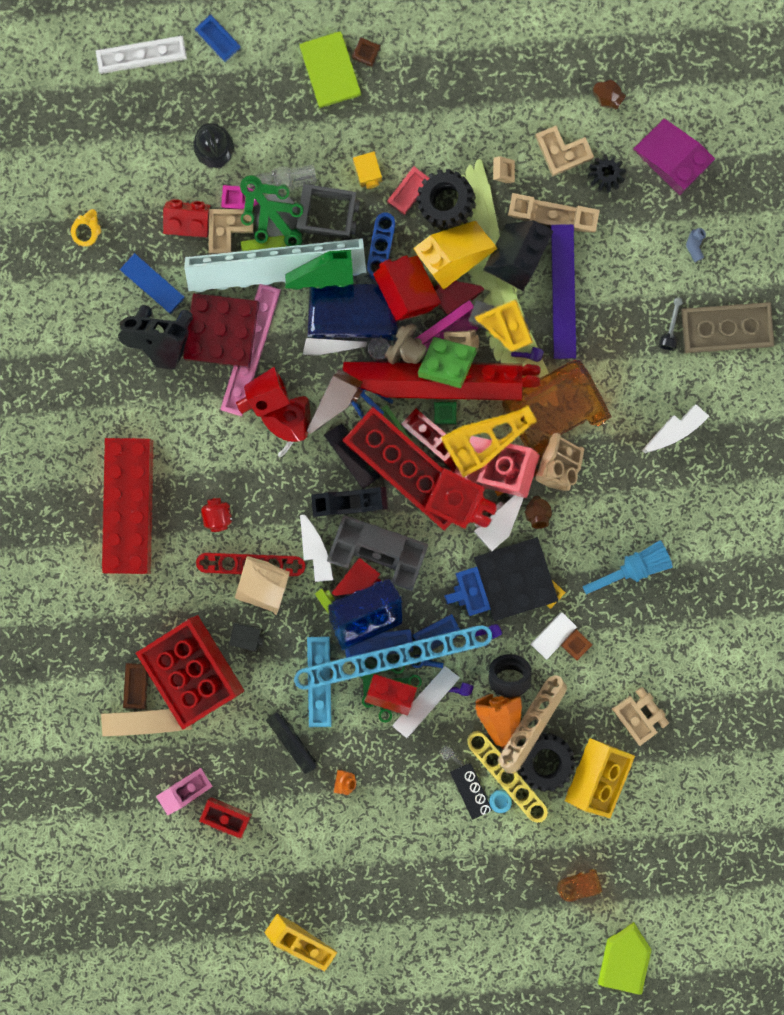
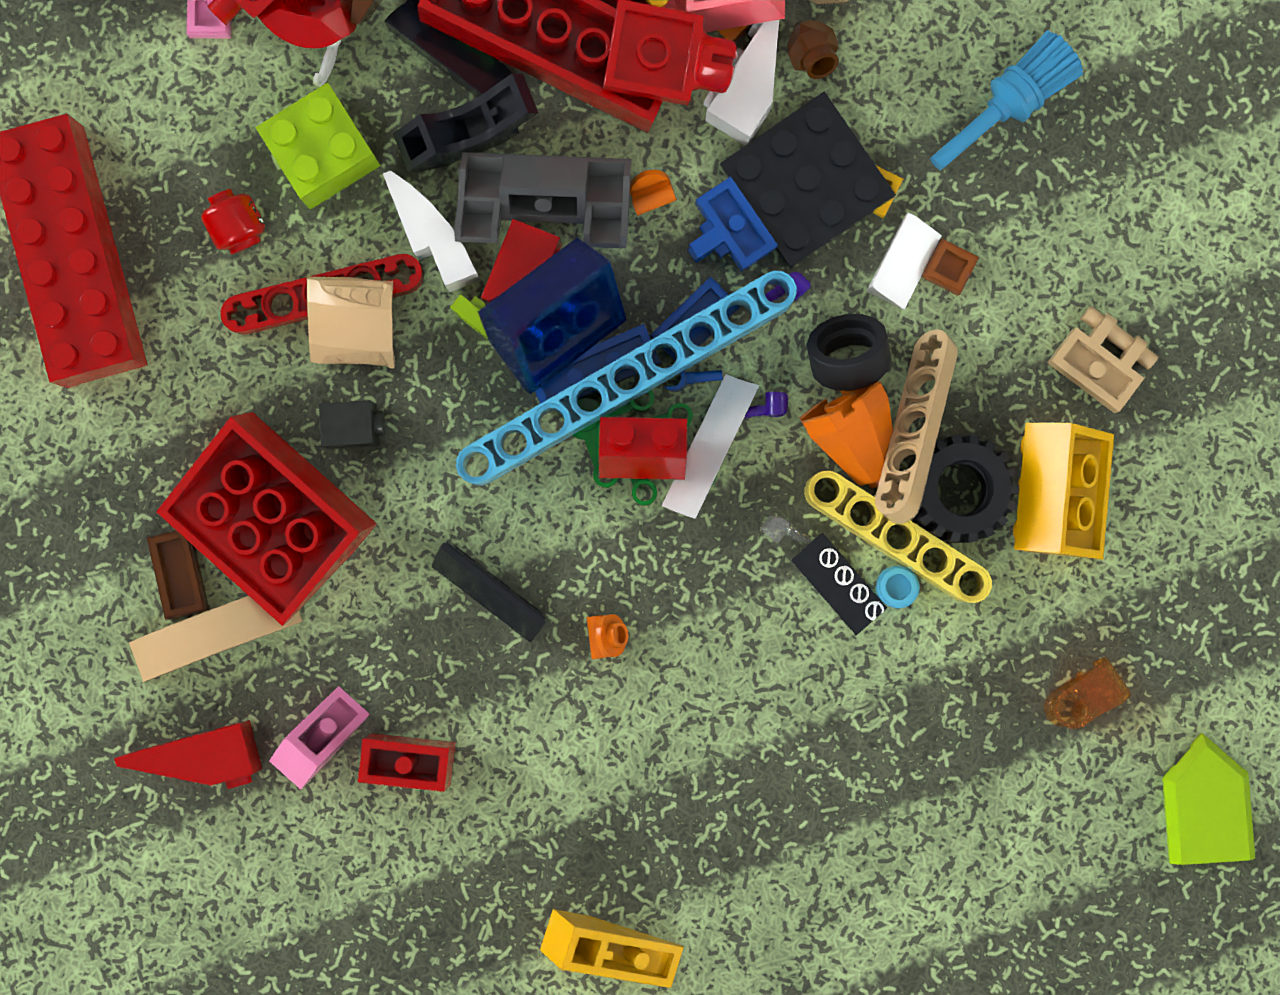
camera: 20 degrees left, 0 degrees up
medium azure tile [307,637,332,727] -> none
none -> red slope [114,720,262,789]
none -> lime brick [255,82,381,210]
none -> orange plate [630,170,677,216]

